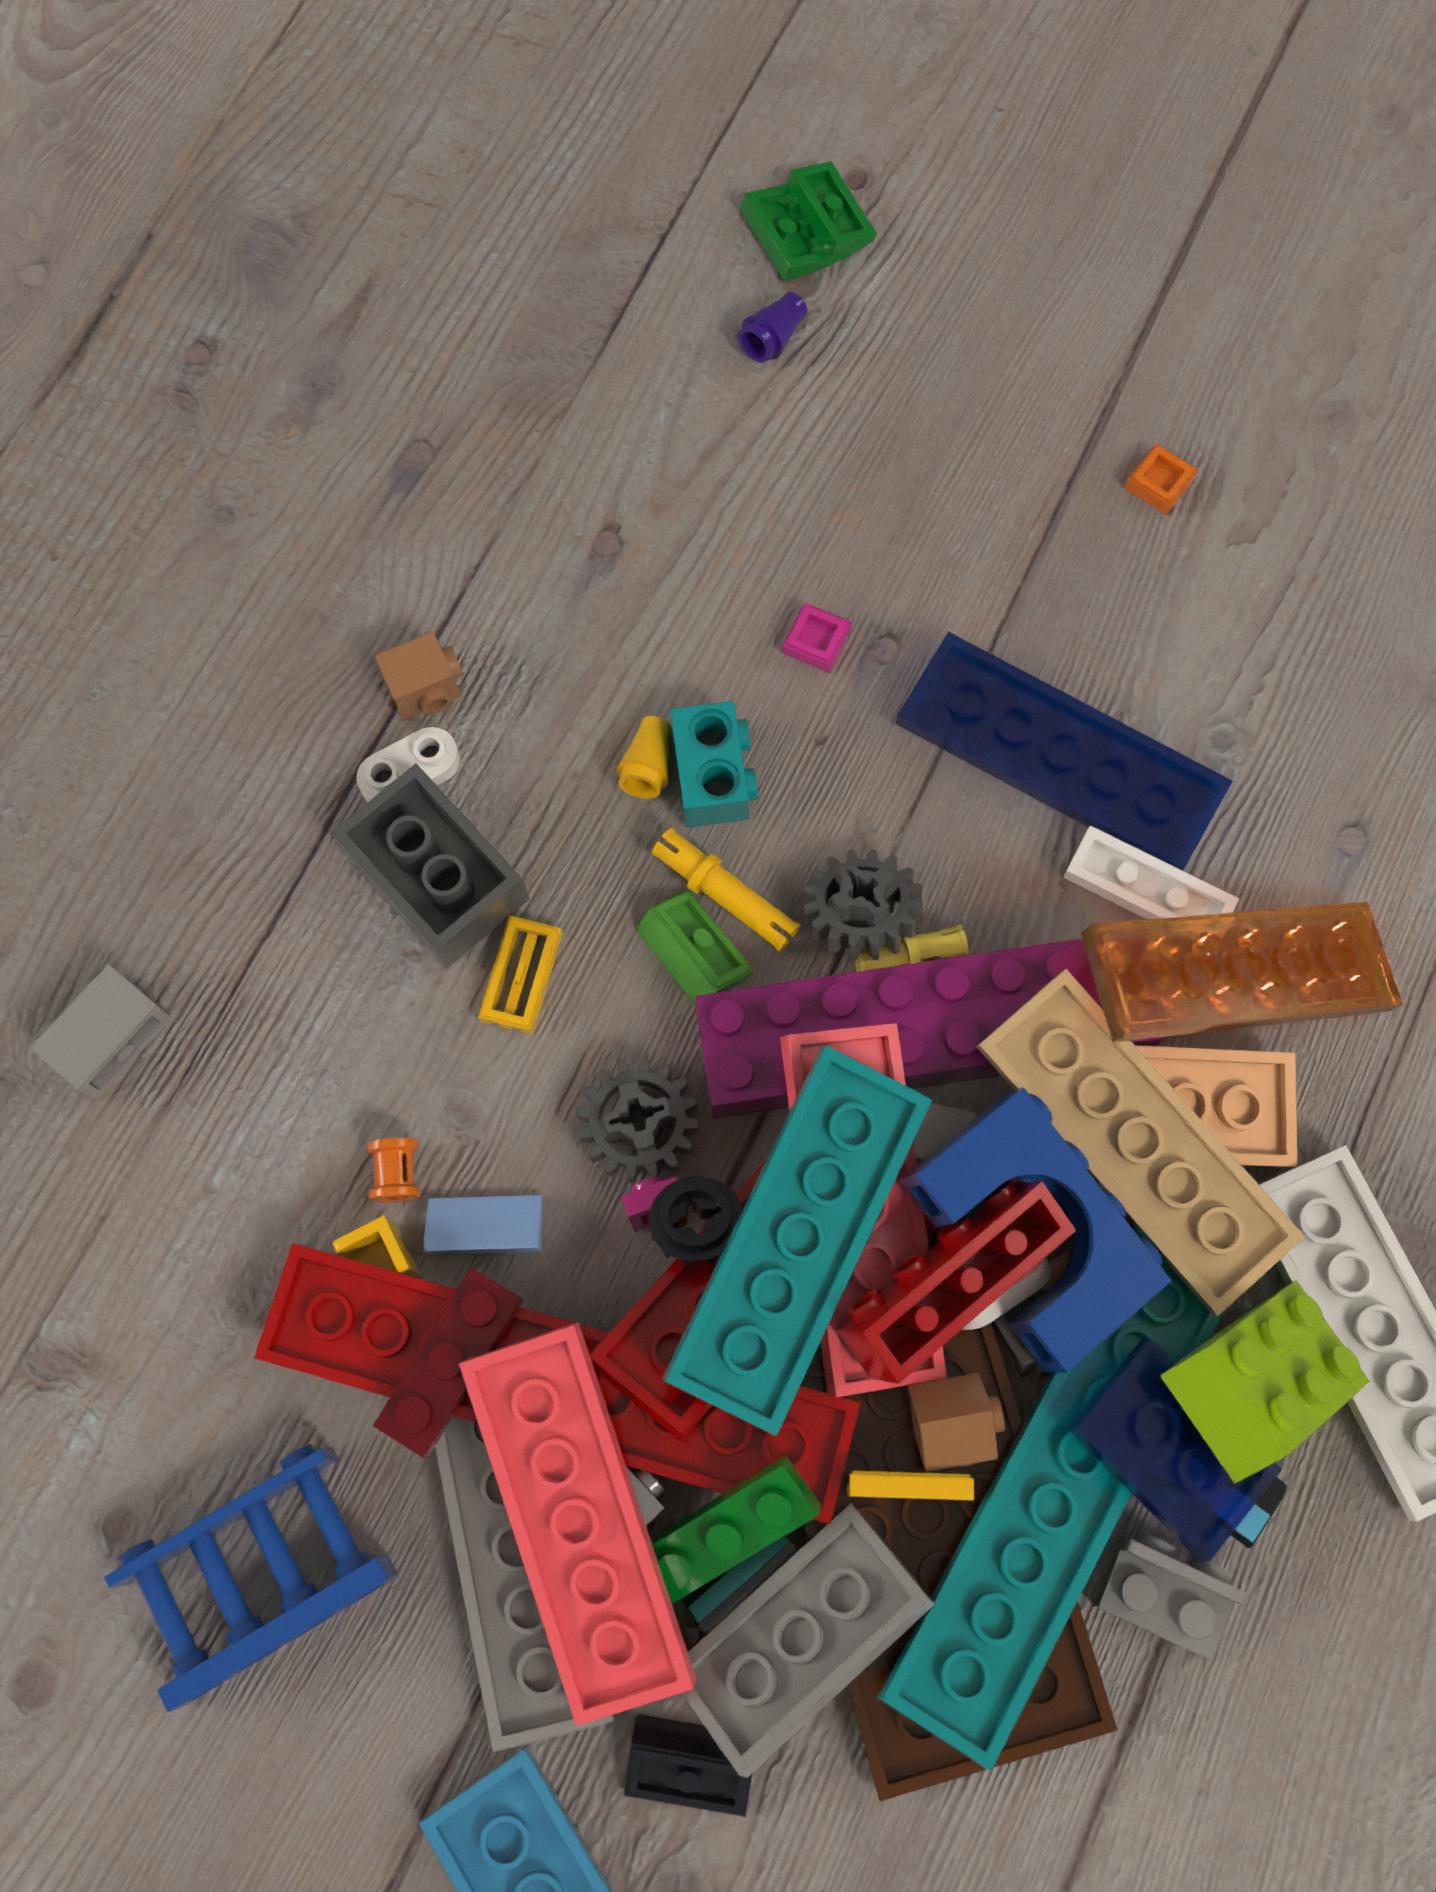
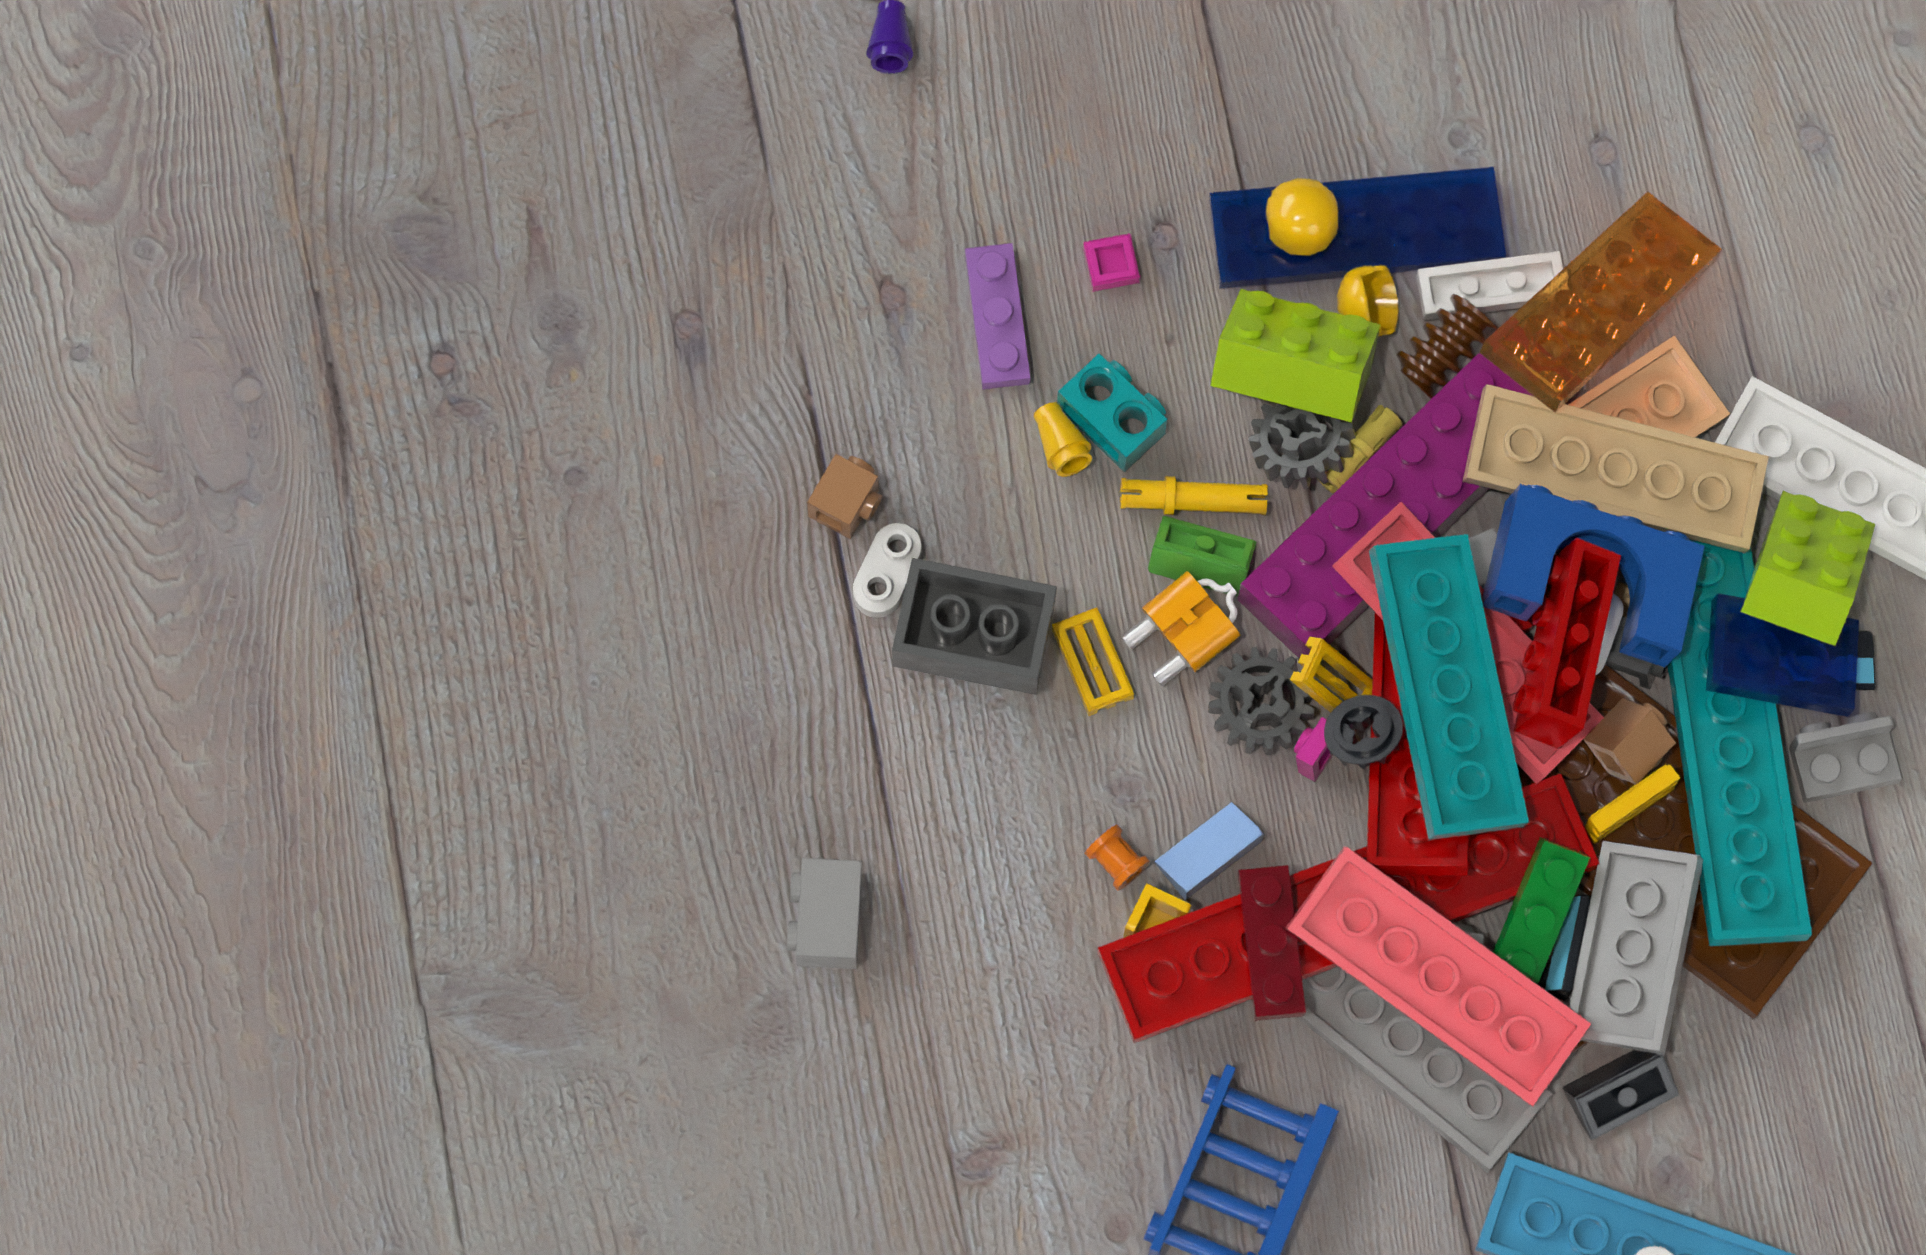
camera: 40 degrees left, 0 degrees up
none -> medium lavender plate [965,243,1030,390]
none -> light orange piece [1121,571,1241,687]
none -> lime brick [1210,289,1381,422]
none -> yellow hair [1266,178,1339,256]
none -> yellow tile [1290,637,1372,713]
none -> yellow hair [1337,265,1398,337]
none -> reddish brown piece [1397,294,1501,399]

